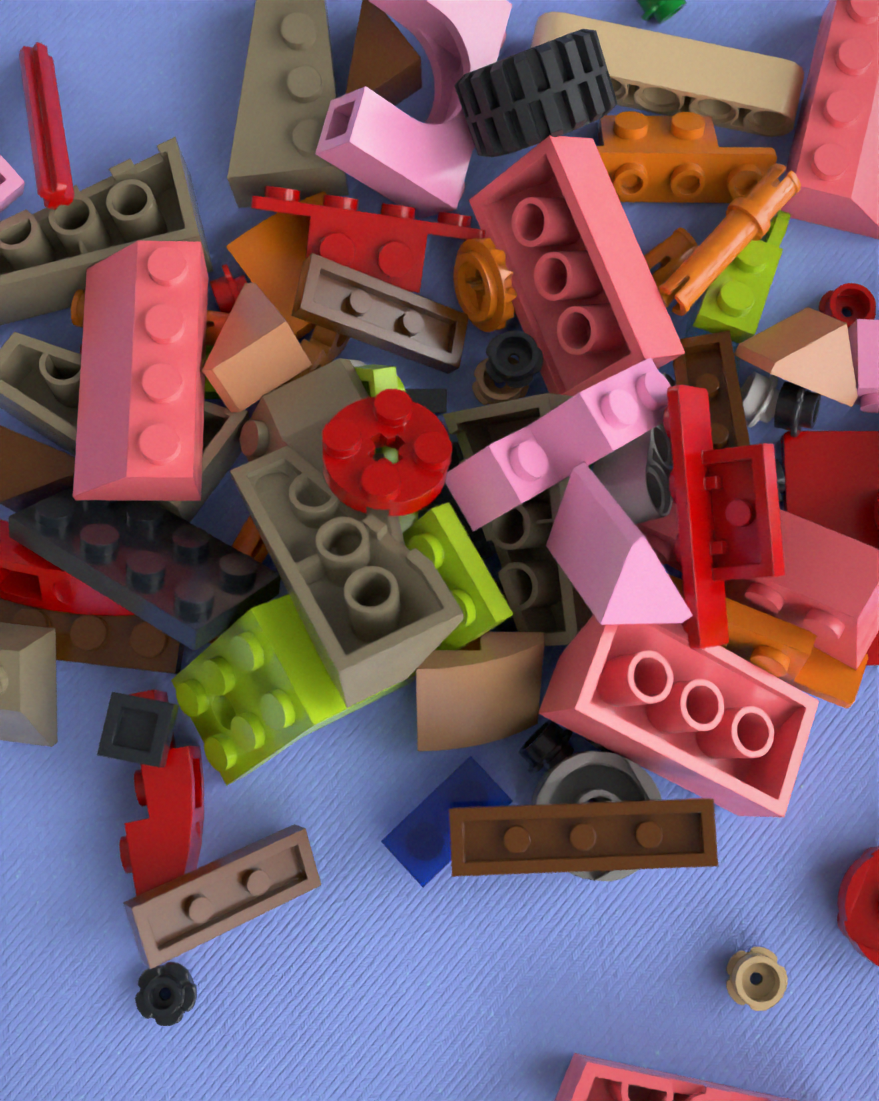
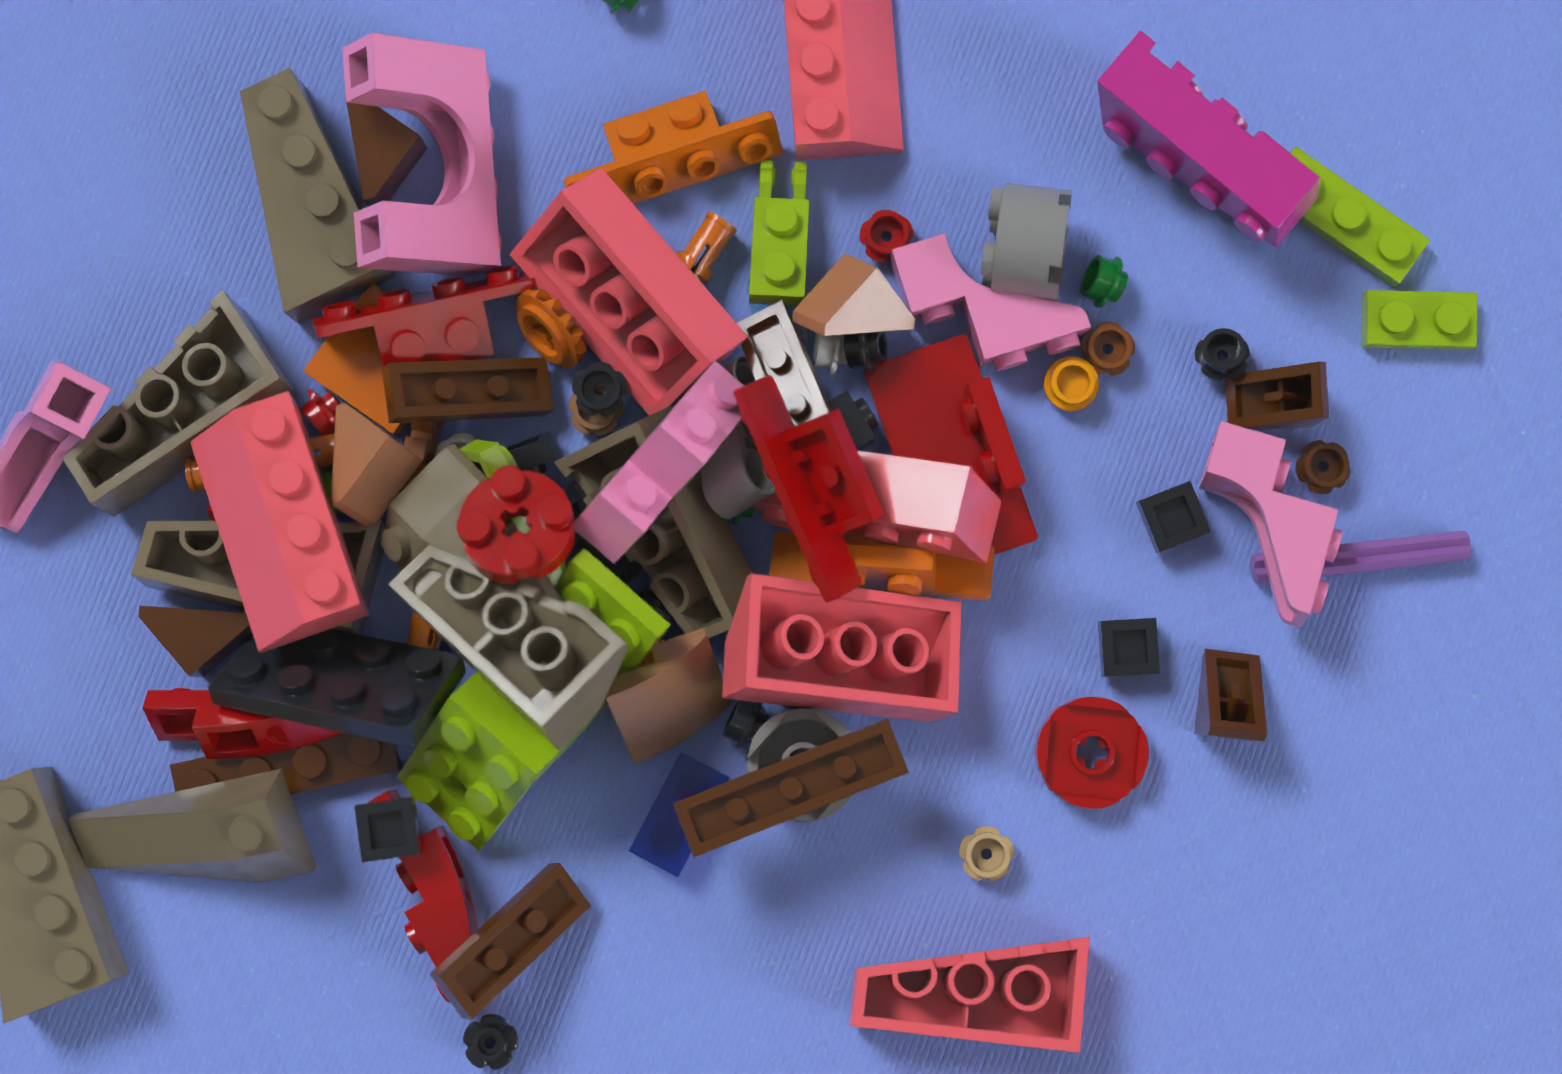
camera: 20 degrees left, 5 degrees up
red axle [19,42,75,210] -> none
black tyre [454,29,618,157] -> none
tan beam [530,12,804,137] -> none
bright pink slope [546,461,692,624] -> none
orange pin [658,163,801,316] -> none

